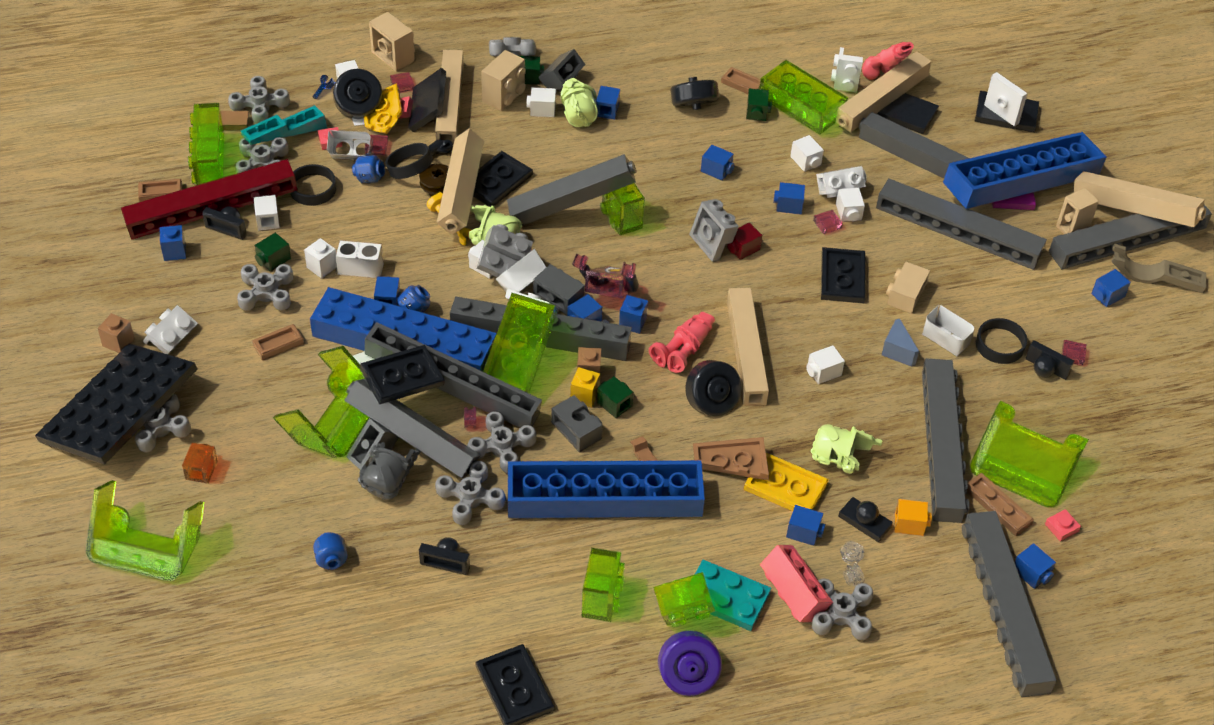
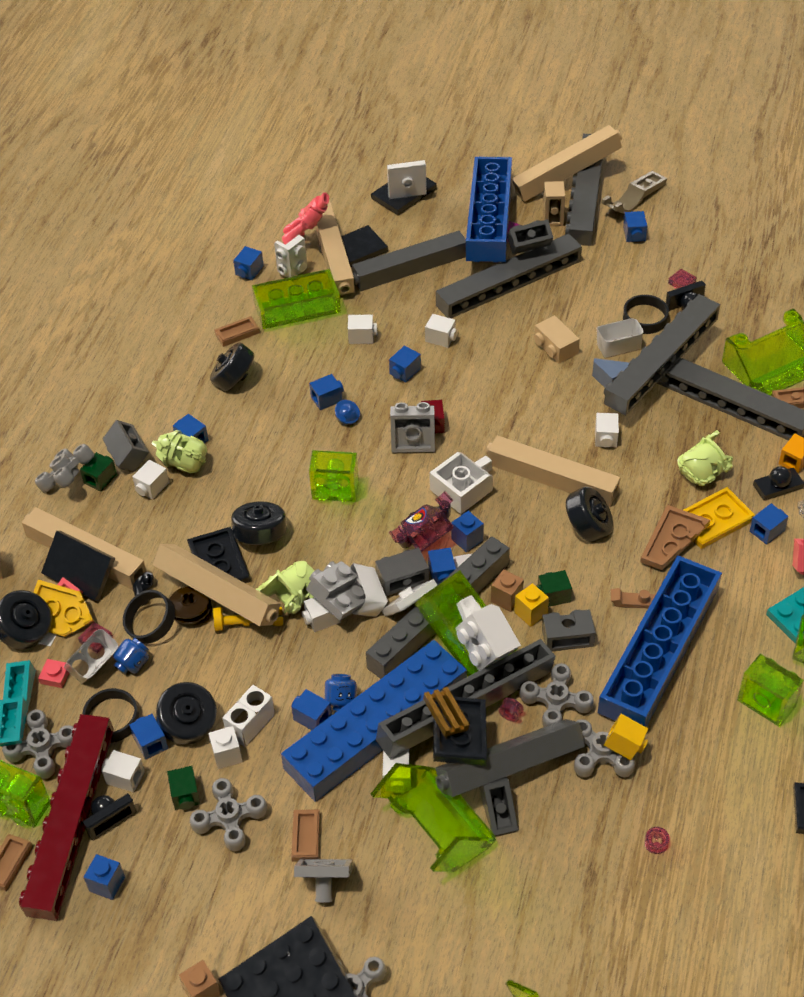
camera: 55 degrees left, 0 degrees up
white bracket [143,305,198,354] -> none
clear orange brick [182,443,218,484] -> none
blue head [313,532,348,570] -> none
dark grey helmet [358,442,421,500] -> none
clear pink tile [390,72,414,93] -> none
black tile [419,537,470,575] -> none
tan brick [481,50,526,111] -> none
dark grey brick [507,154,637,226] -> none
coral piece [649,312,715,373] -> none
dark green brick [746,88,772,121] -> none
clear pink tile [813,210,843,234] -> none
white brick [816,166,867,198] -> none
black tile [821,247,865,304] -> none
none -> blue brick [129,714,168,760]
none -> black wheel [155,682,217,745]
none -> black wheel [231,501,287,545]
none -> blue brick [233,246,264,280]
none -> light grey tile [294,859,352,902]
none -> blue hat [335,400,360,424]
none -> pearl gold tile [423,687,469,737]
none -> white hinge [429,452,493,514]
none -> white hinge [455,595,521,671]
none -> dark grey brick [507,219,554,255]
none -> dark grey brick [604,294,720,416]
none -> yellow brick [604,714,648,760]
none -> clear pink bush [644,827,670,854]

